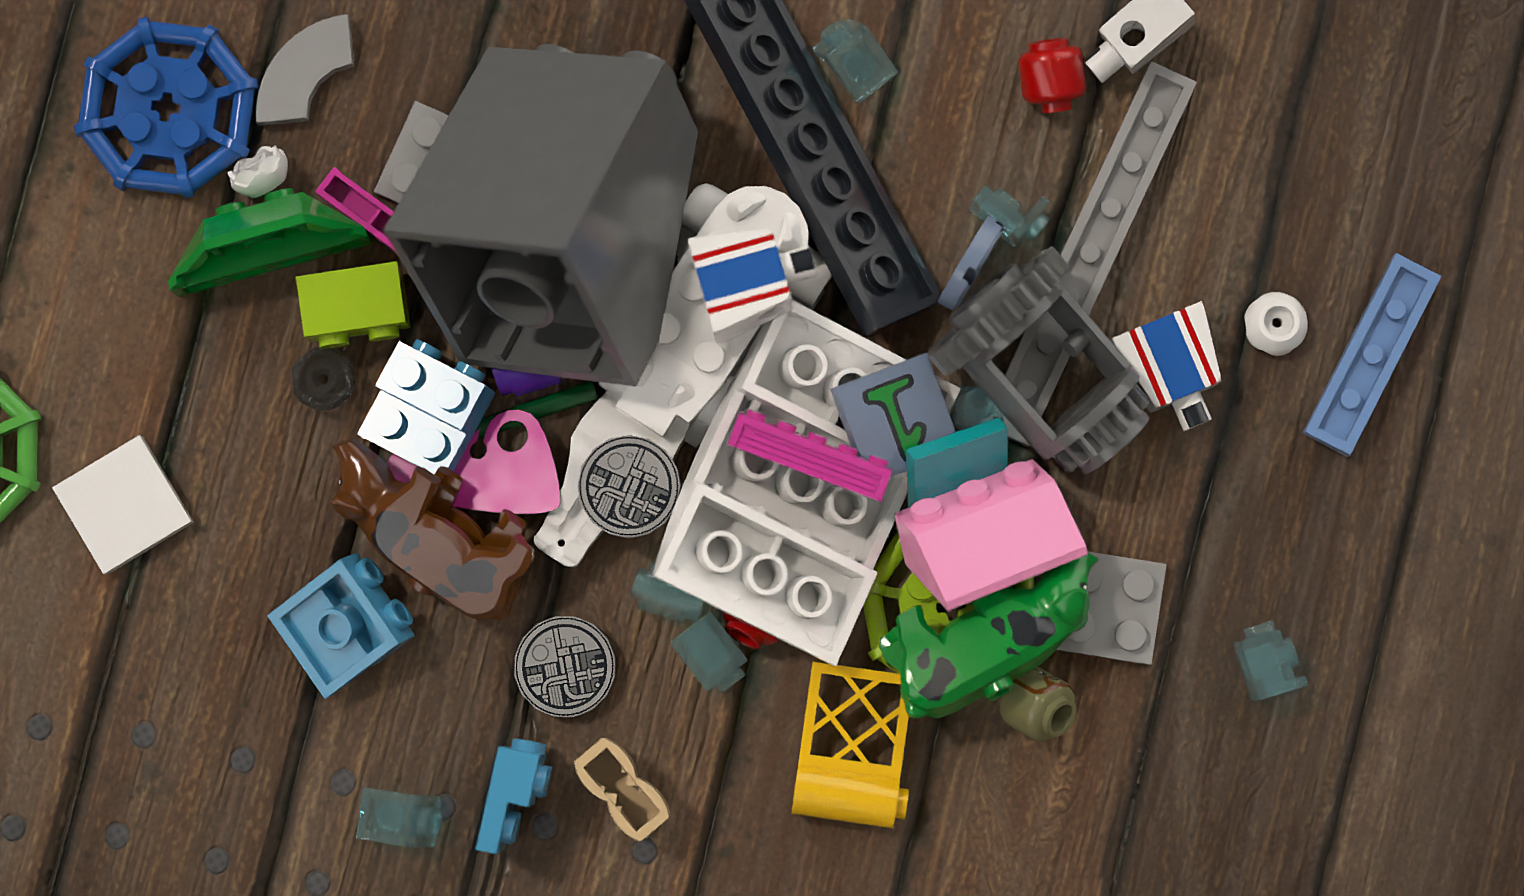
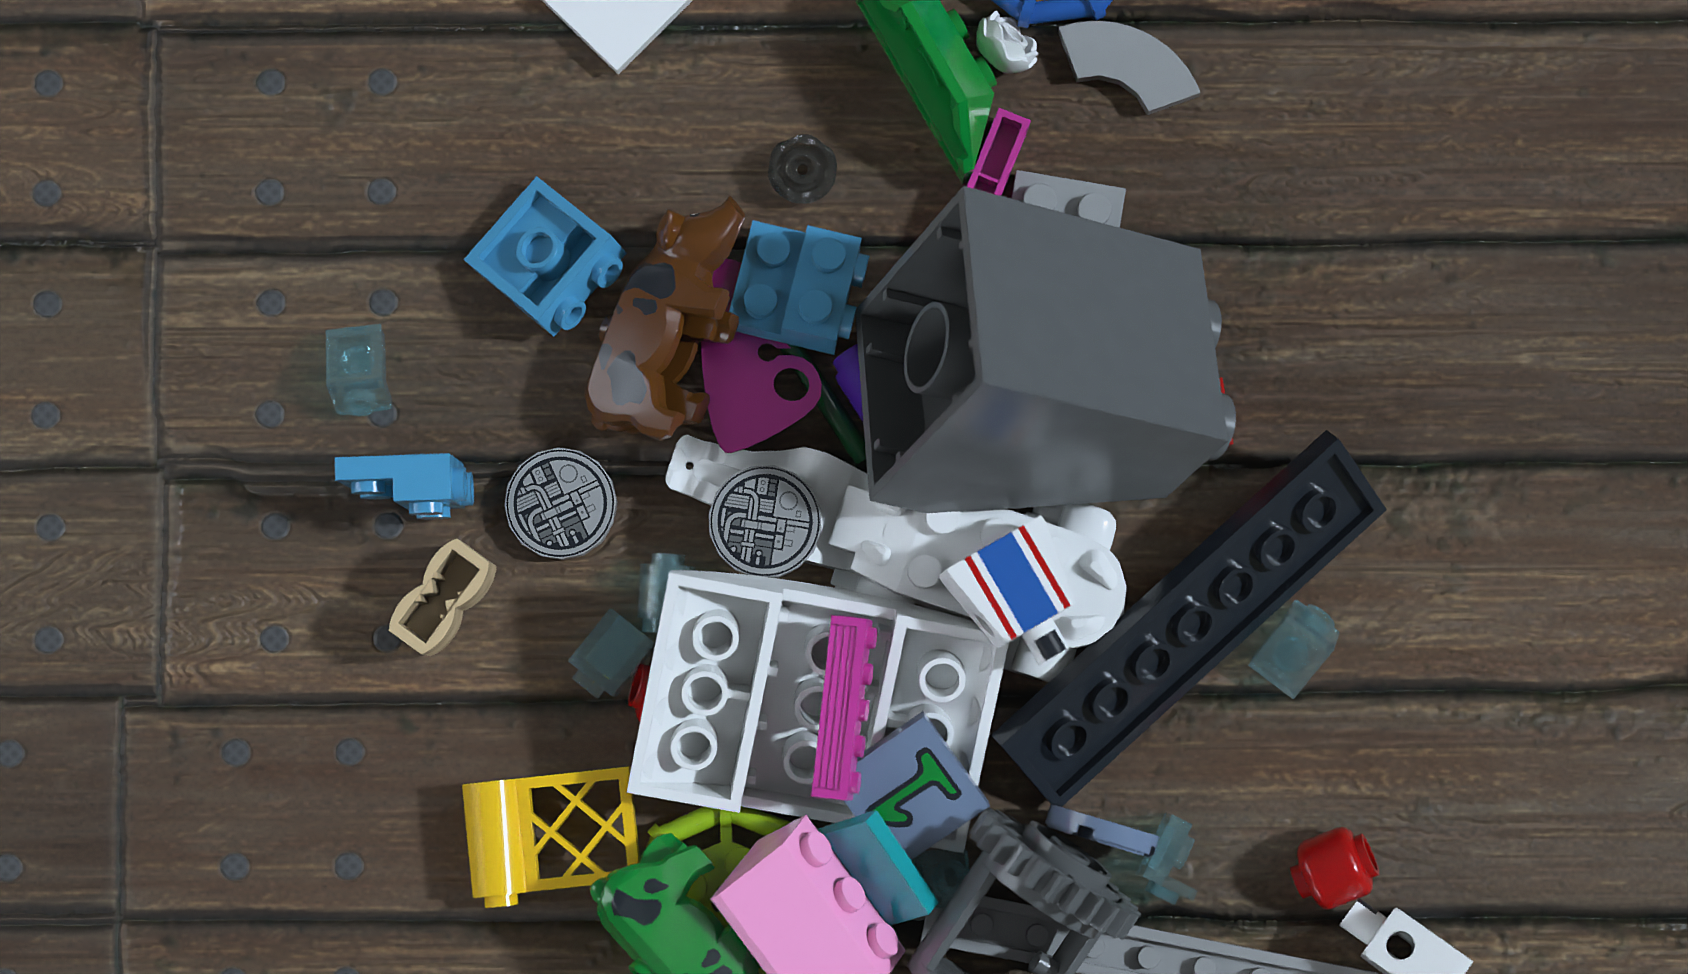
camera: 75 degrees right, 0 degrees up
lime brick [296,261,411,349] -> none

